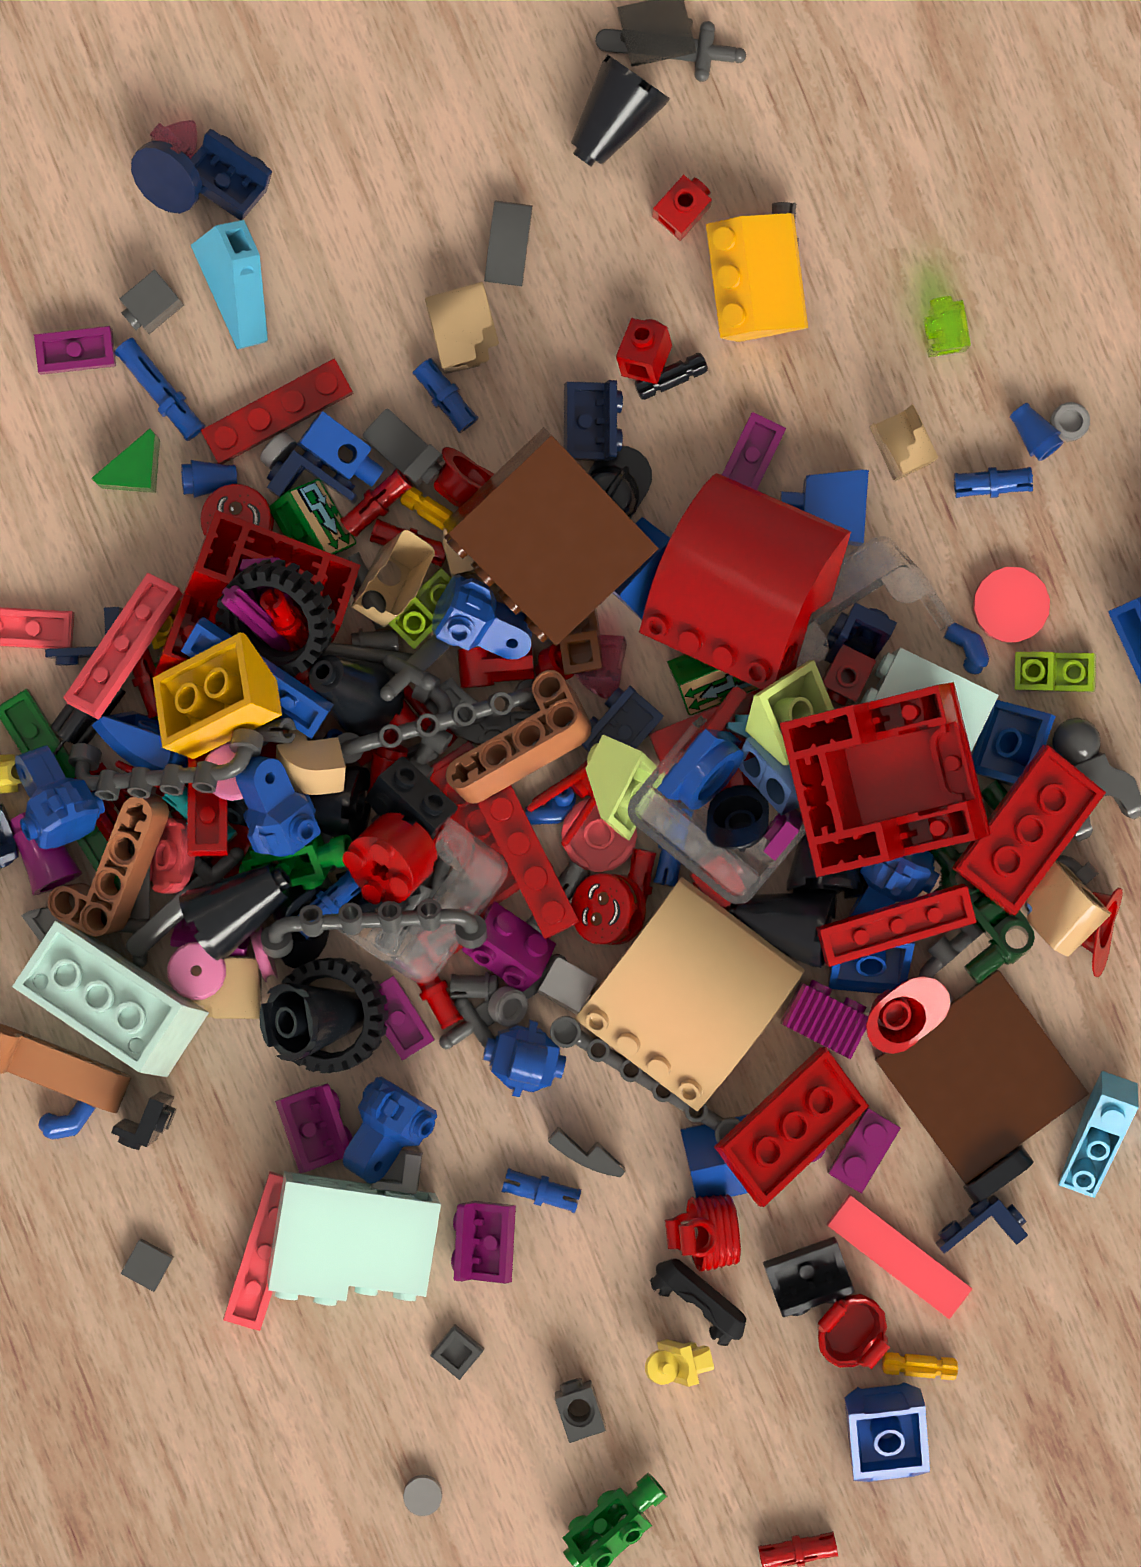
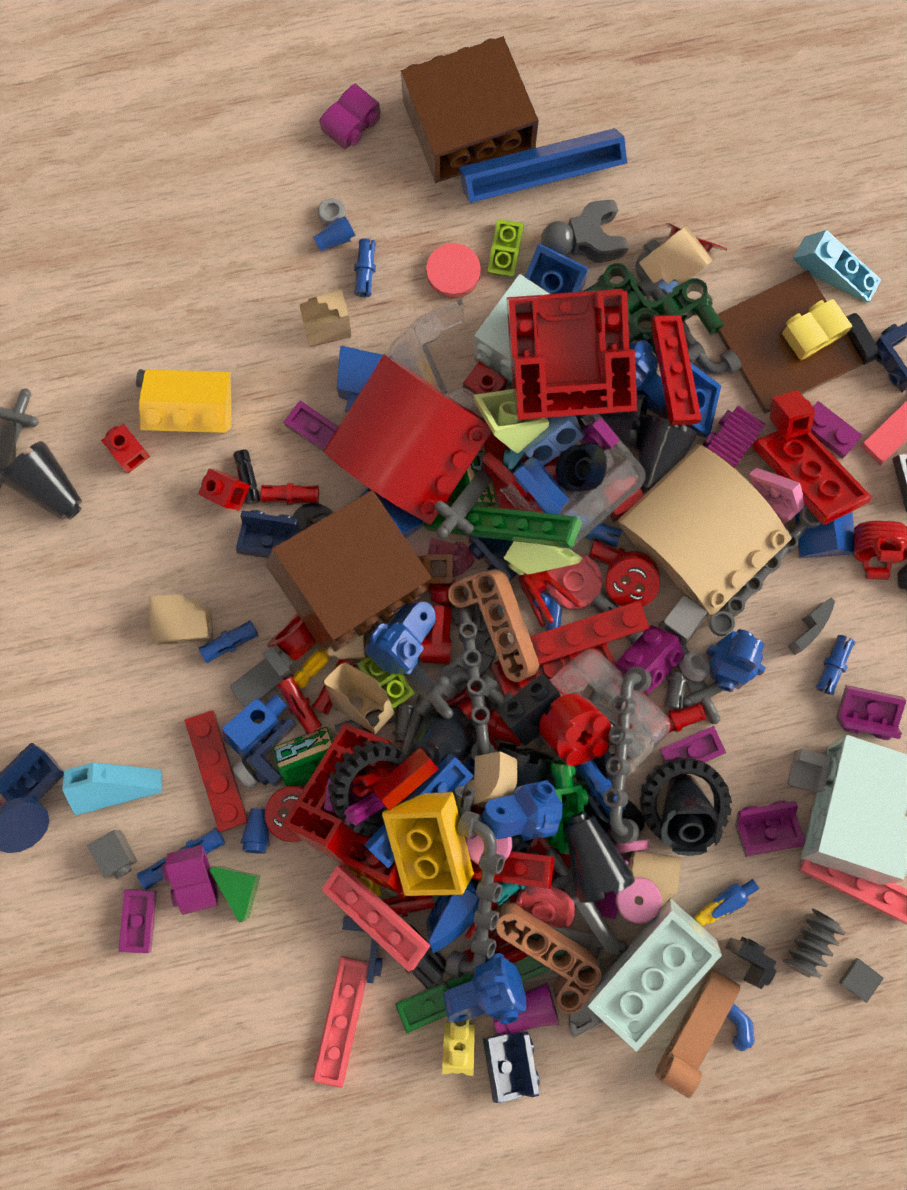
camera: 80 degrees left, 10 degrees down
blue piece [343,1076,437,1184] -> none
dark grey slope [484,200,533,286] -> none
dark blue bracket [823,602,897,663] -> none
piece [866,976,950,1054] -> none
clear neon green brick [924,296,971,358] -> none
blue arm [943,621,989,675] -> none
red tile [952,745,1106,916] -> none
none -> magenta brick [162,845,219,915]
none -> red pin [261,483,319,505]
none -> red slope [372,747,439,810]
none -> green tile [423,503,582,548]
none -> dark grey sword [434,469,492,538]
none -> blue piece [695,879,759,926]
none -> bright pink slope [749,468,804,525]
none -> red brick [769,390,815,440]
none -> light yellow brick [782,299,852,361]
none -> dark grey piece [783,908,845,978]

